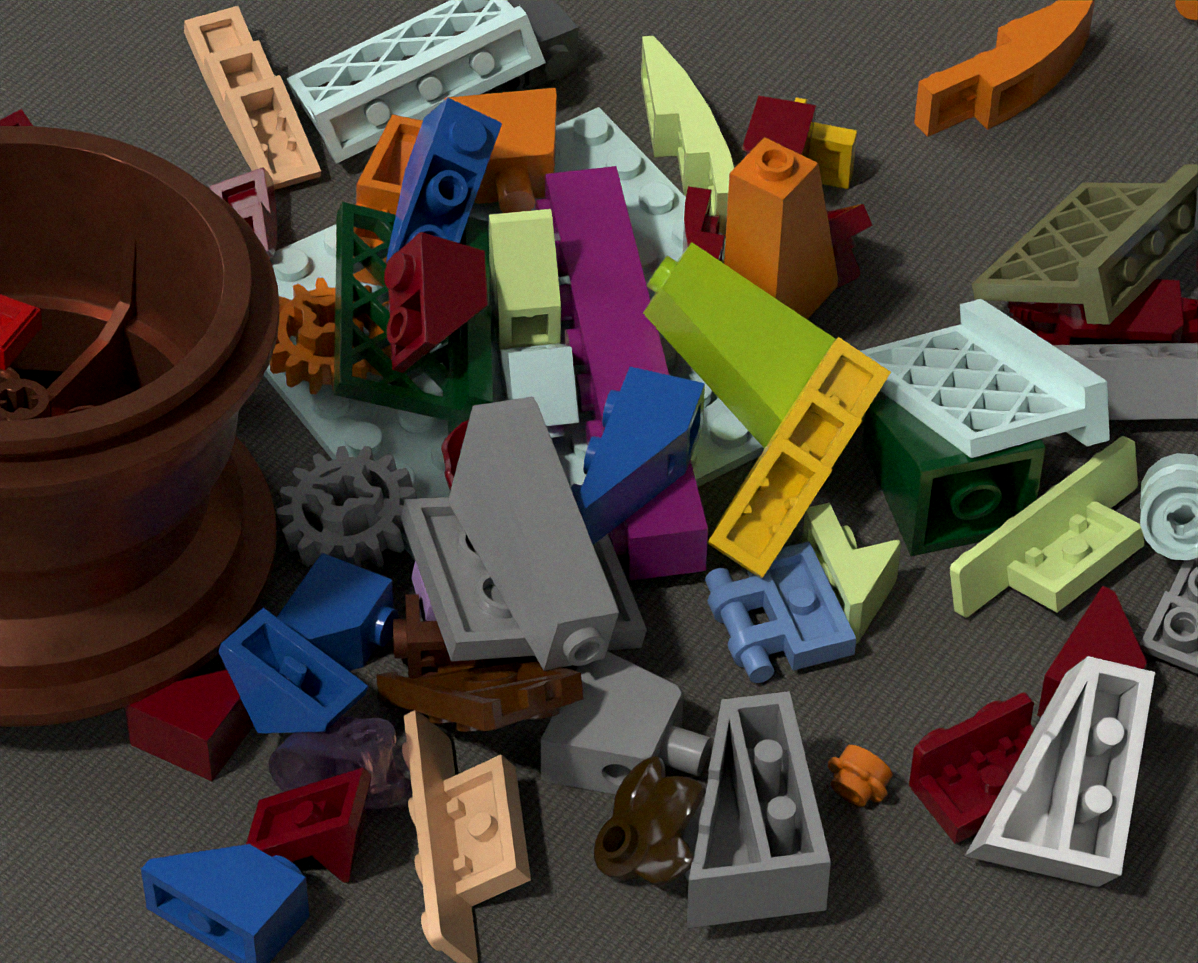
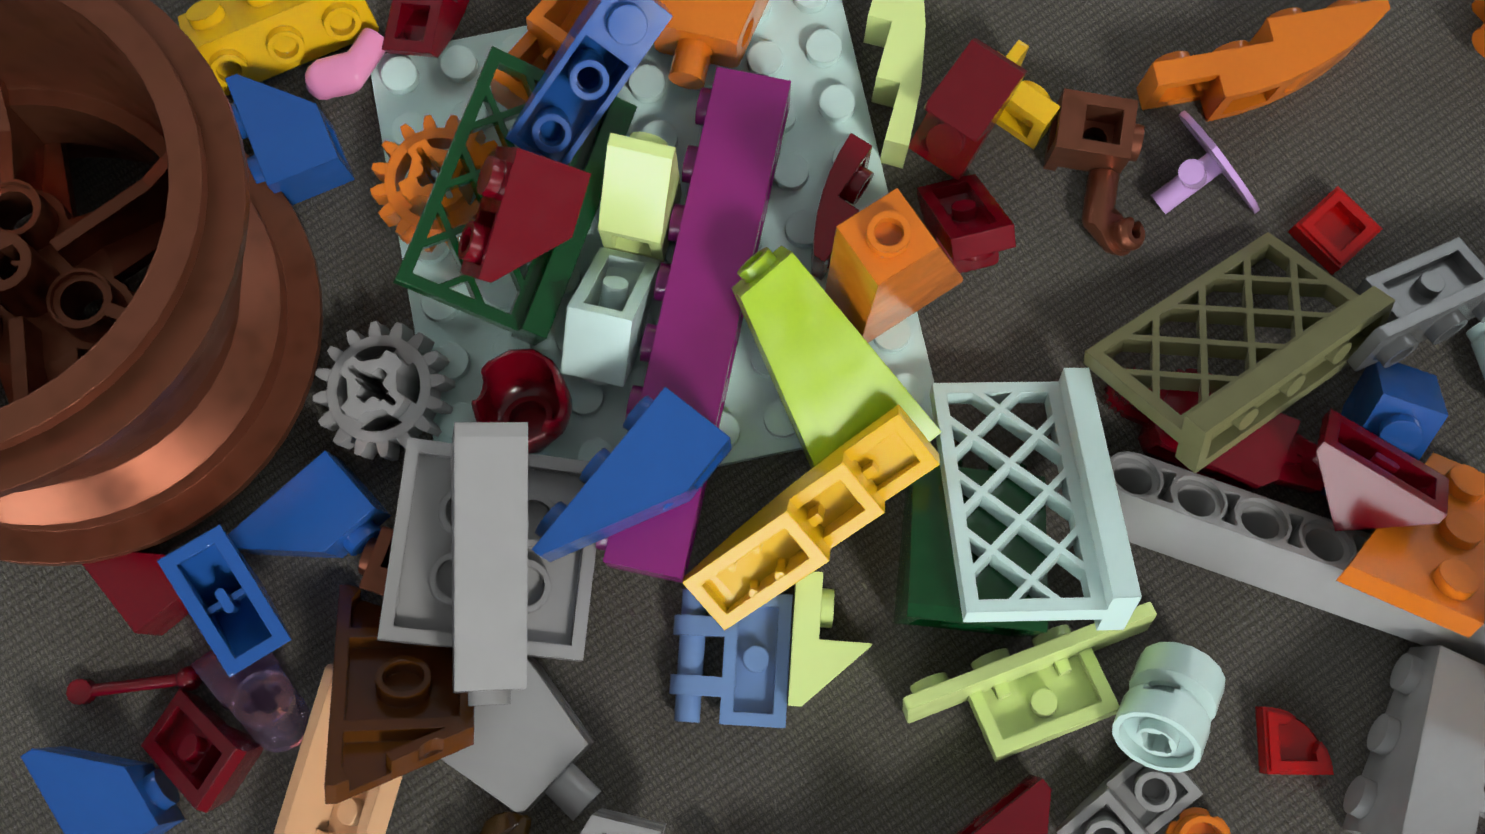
camera: 25 degrees right, 30 degrees up
none -> dark red hinge [66,665,203,705]
none -> copper brick [1043,88,1144,175]
none -> copper arm [1081,168,1145,256]
none -> lavender shield [1151,110,1260,214]
none -> red tile [1288,186,1383,275]

